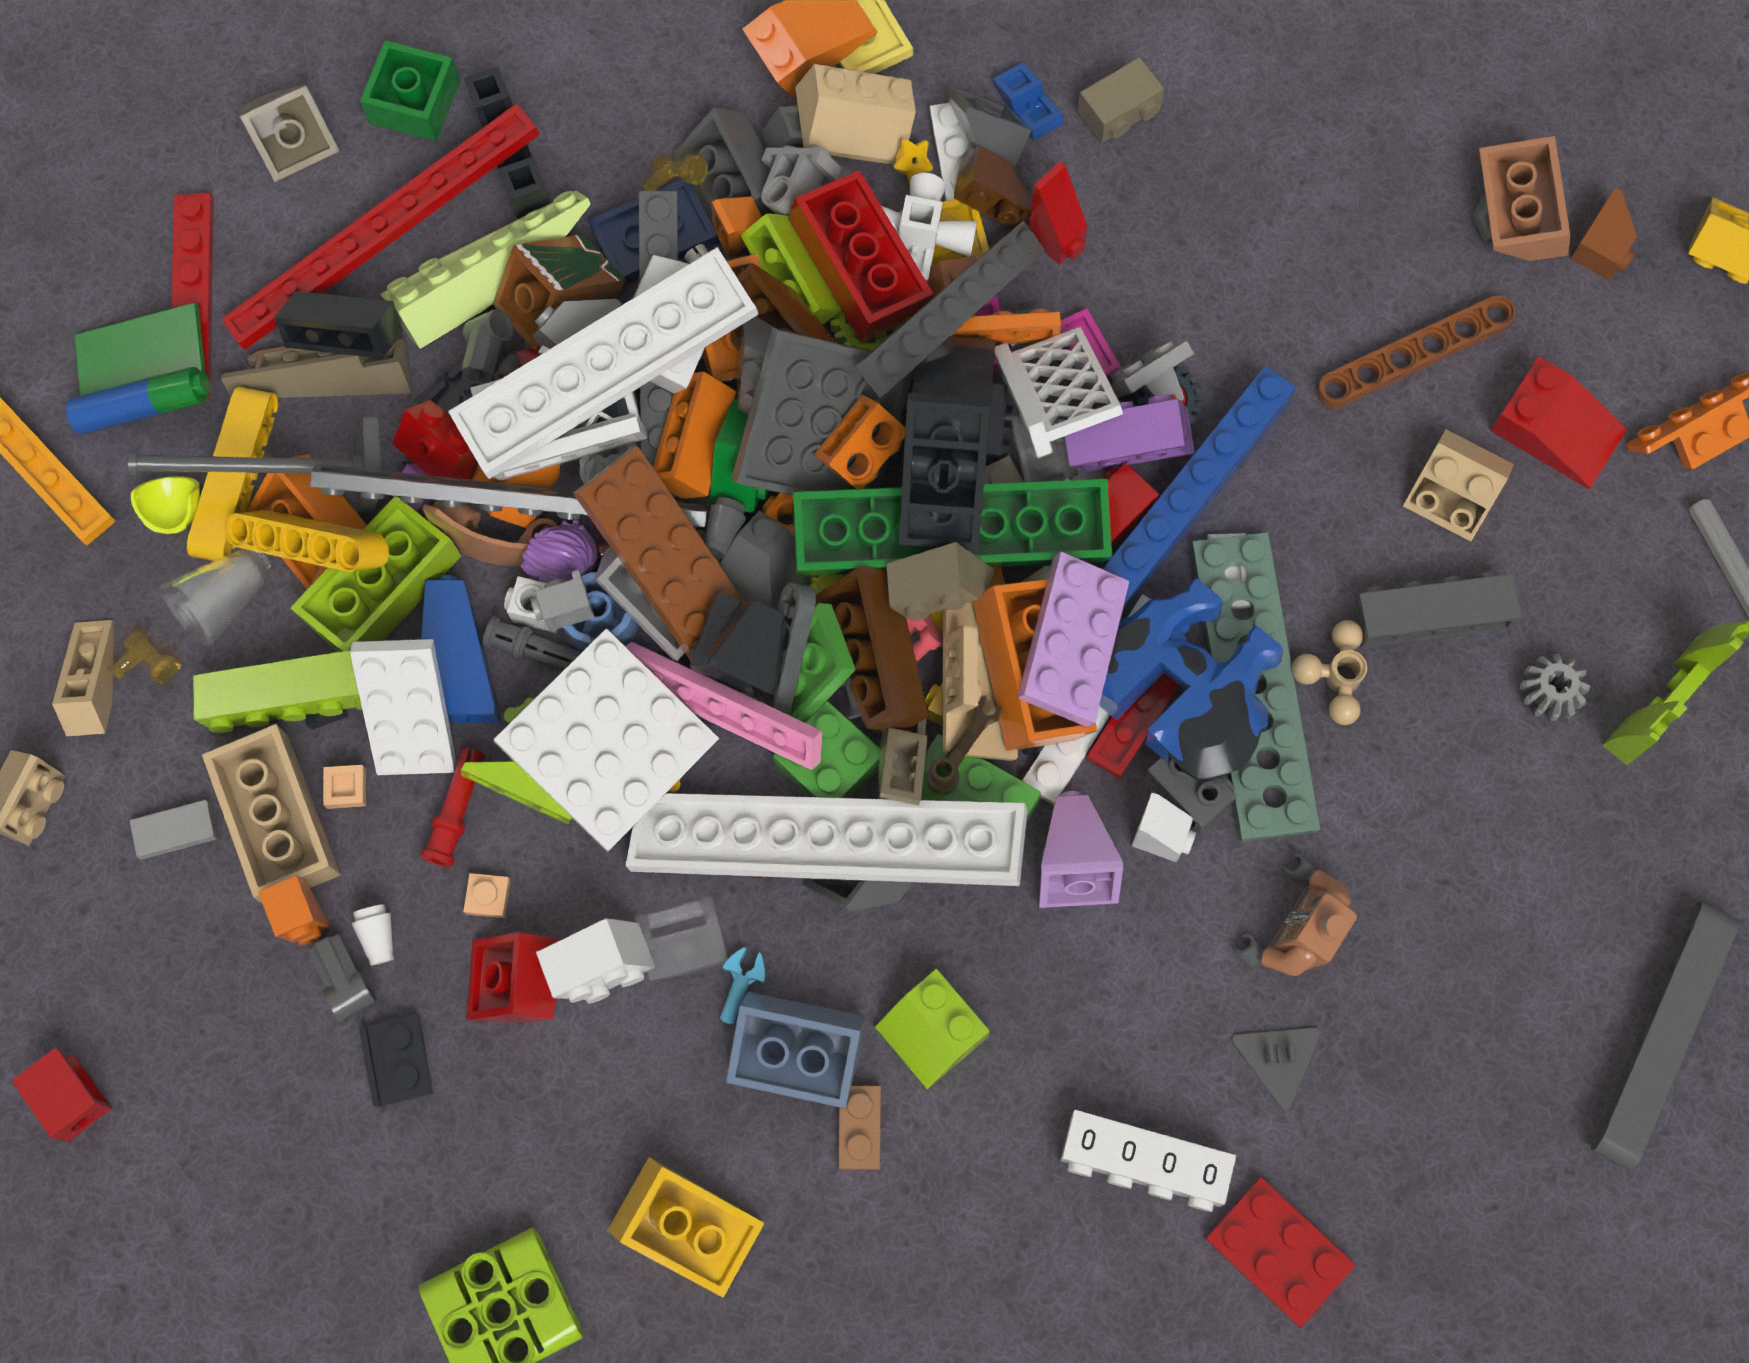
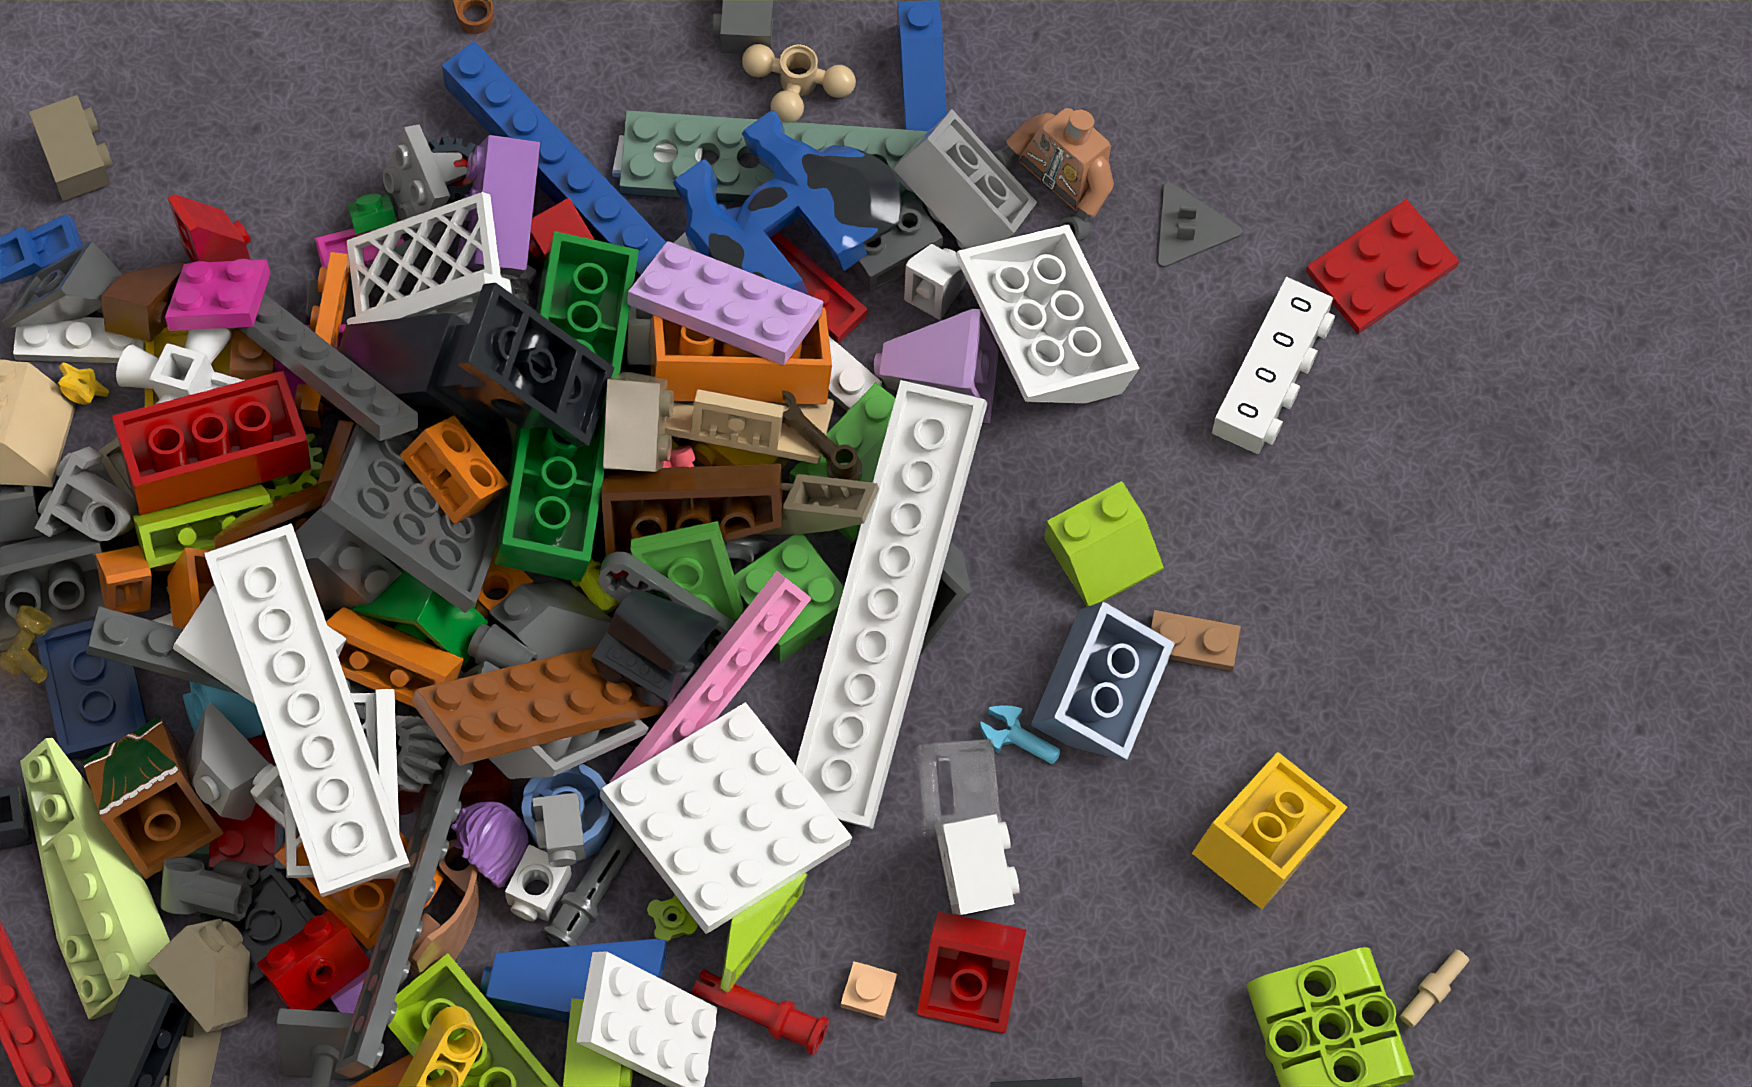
camera: 85 degrees left, 5 degrees down
none -> dark tan slope [148,918,250,1033]
none -> dark pink plate [165,259,271,331]
none -> green plate [347,193,397,235]
none -> light grey slope [893,109,1037,250]
none -> blue slope [897,0,947,131]
none -> white slope [955,224,1140,403]

